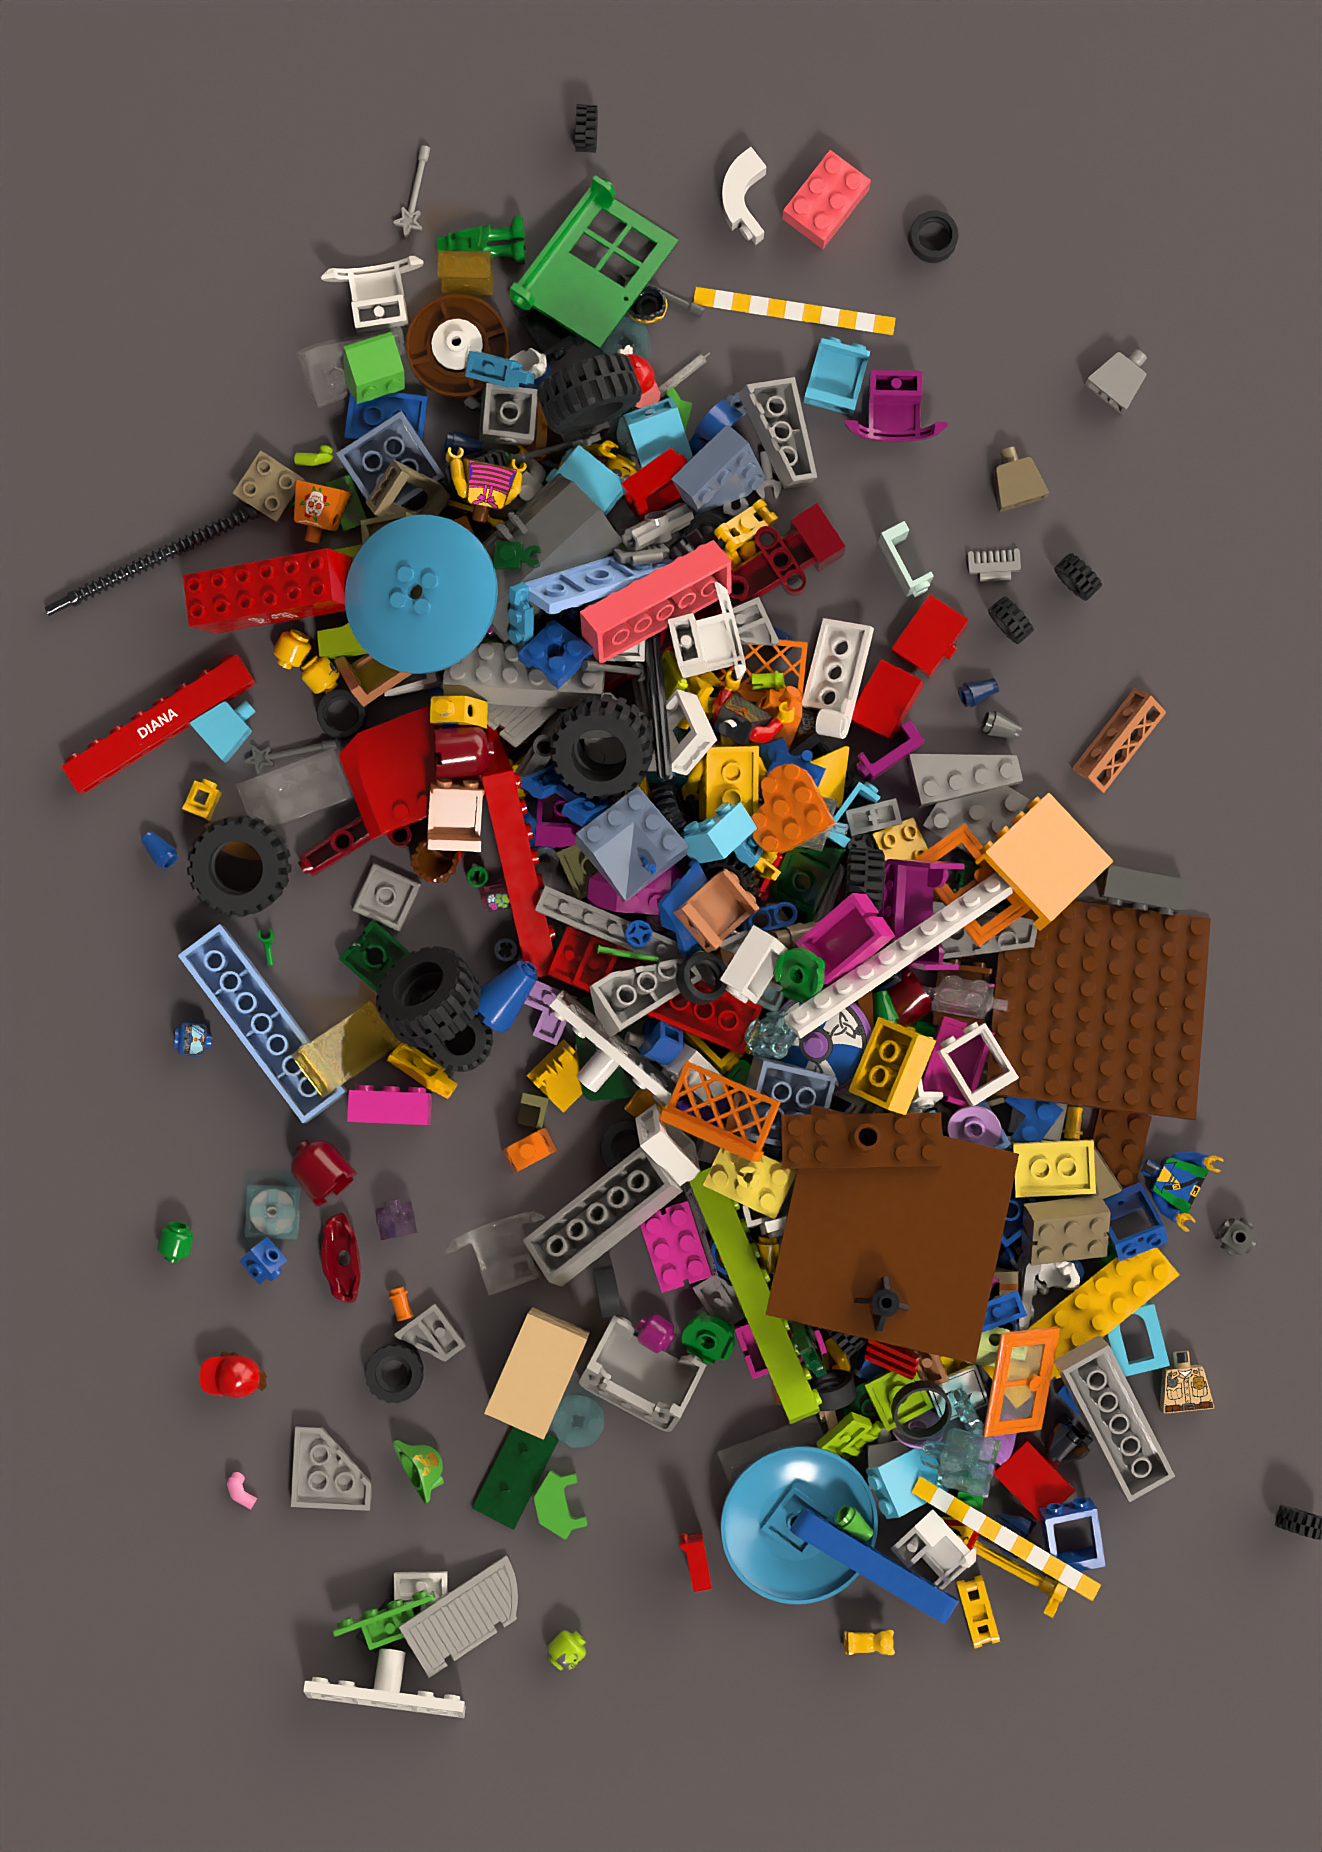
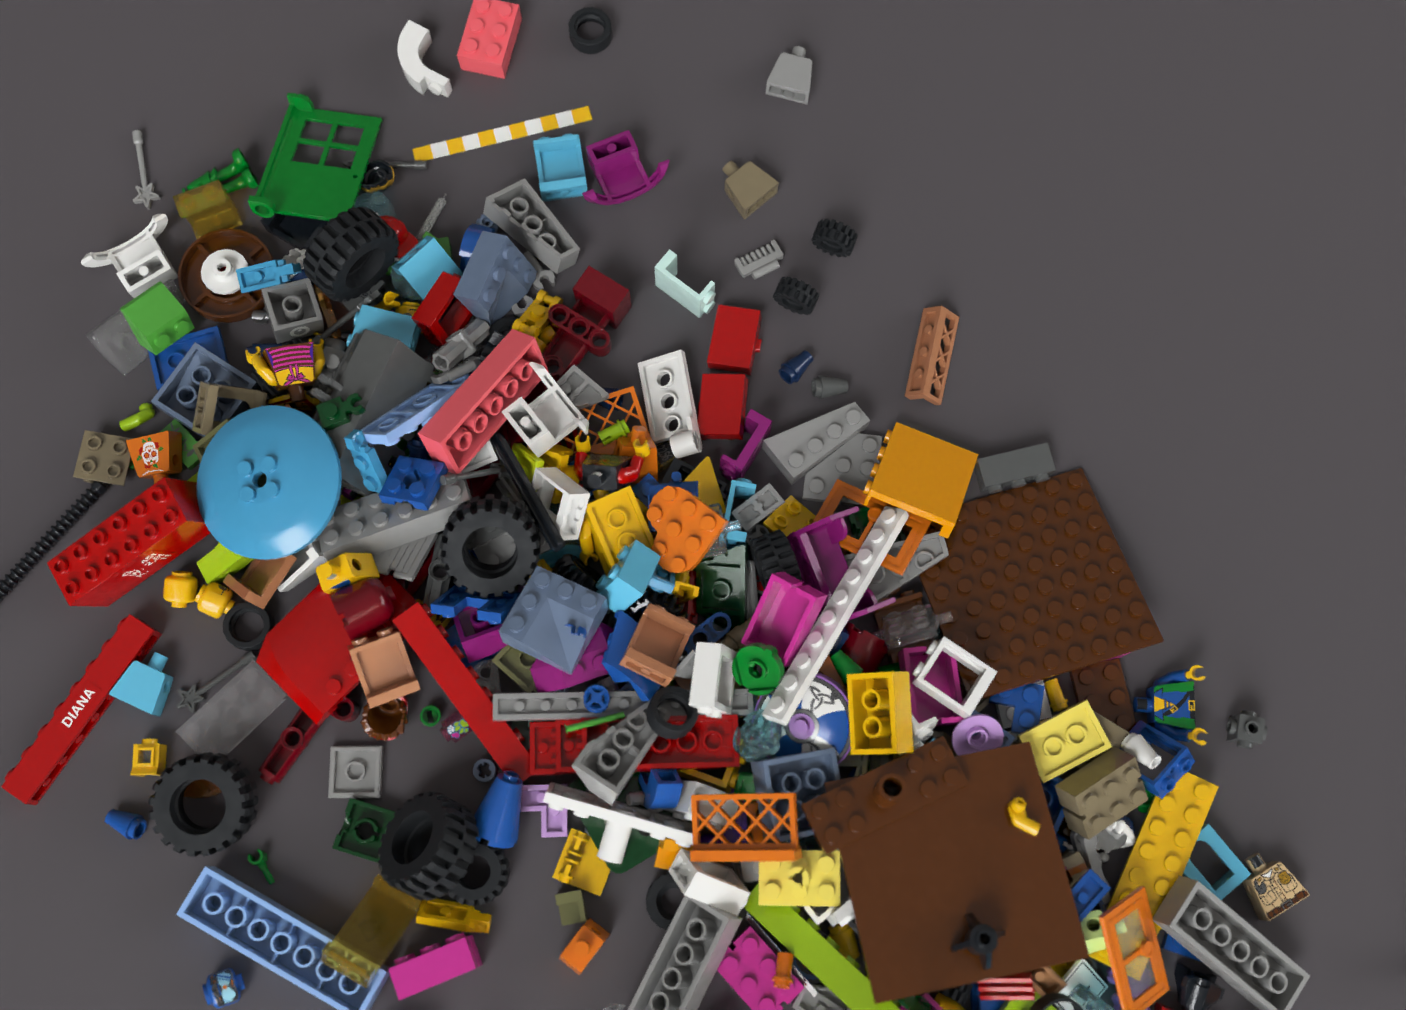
camera: 30 degrees left, 10 degrees down
black tyre [575,104,598,153] -> none
none -> orange pin [772,952,794,989]
none -> yellow arm [1008,797,1041,836]
none -> white cone [1121,733,1161,769]

